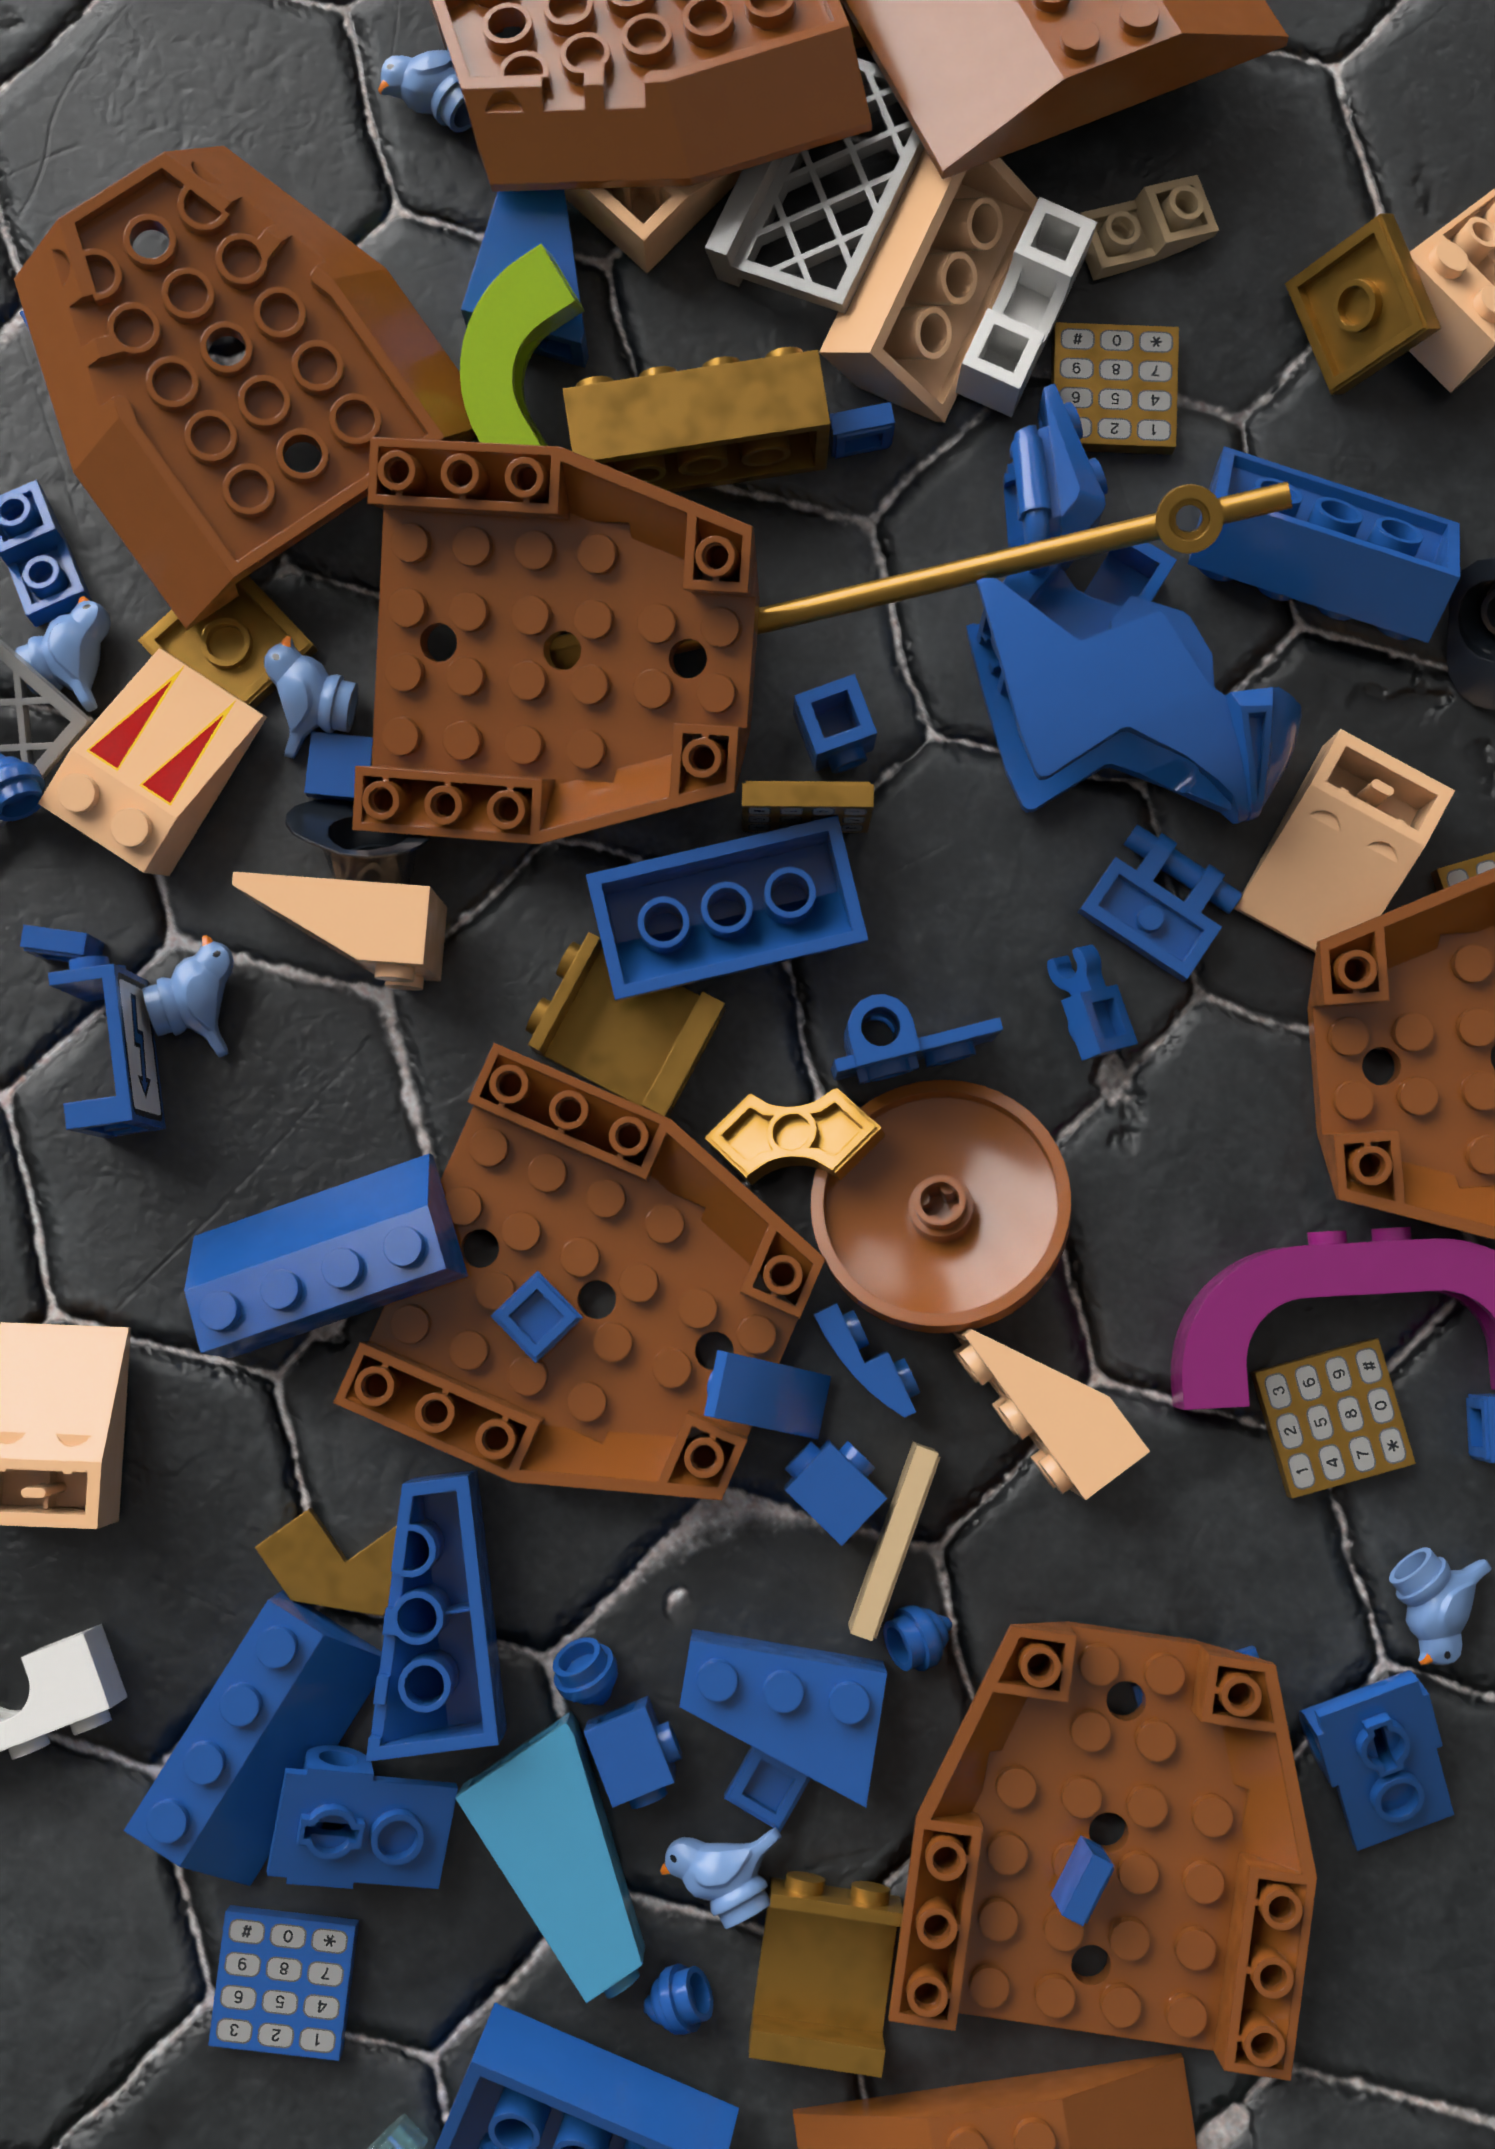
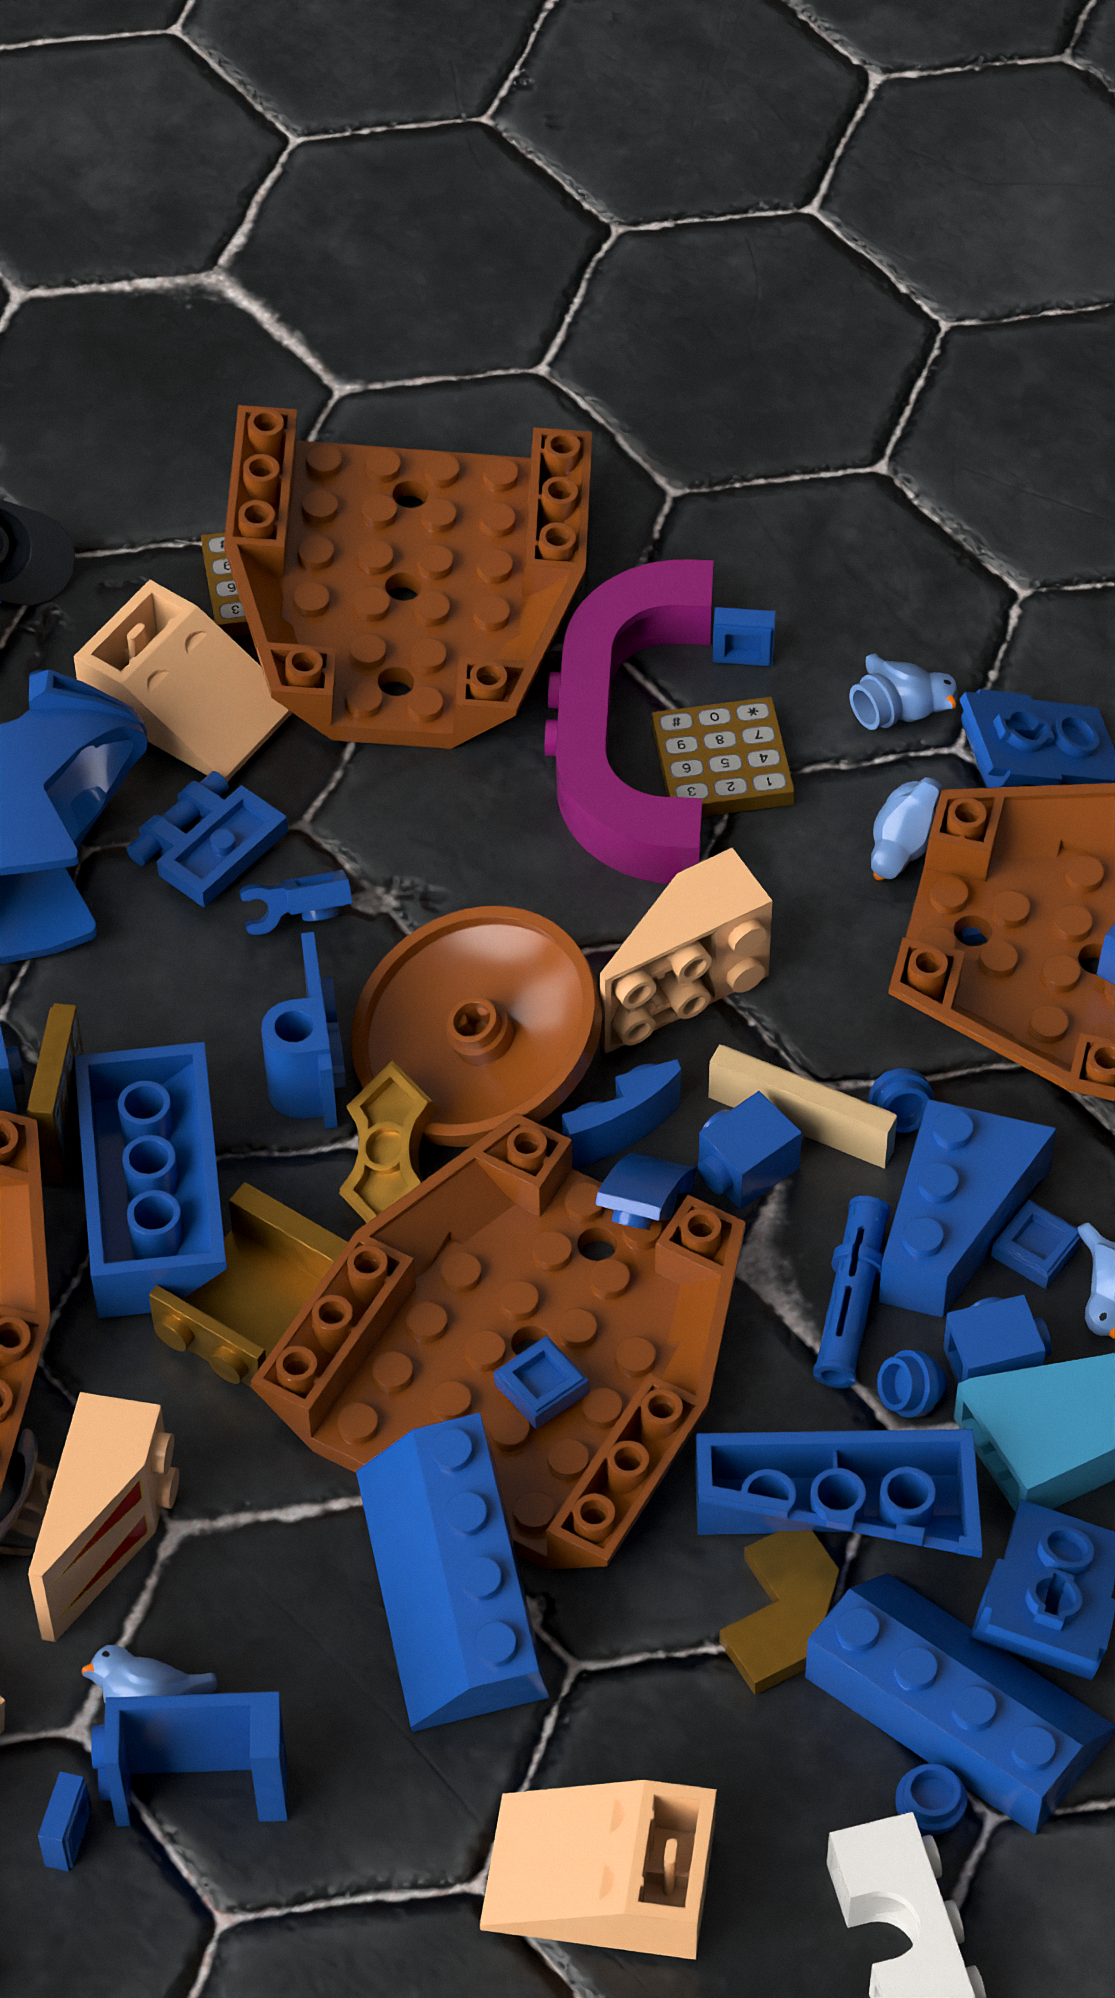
camera: 85 degrees left, 30 degrees down
none -> blue pin [813,1196,891,1388]
none -> medium blue animal [871,777,942,881]
none -> blue plate [895,1764,967,1835]

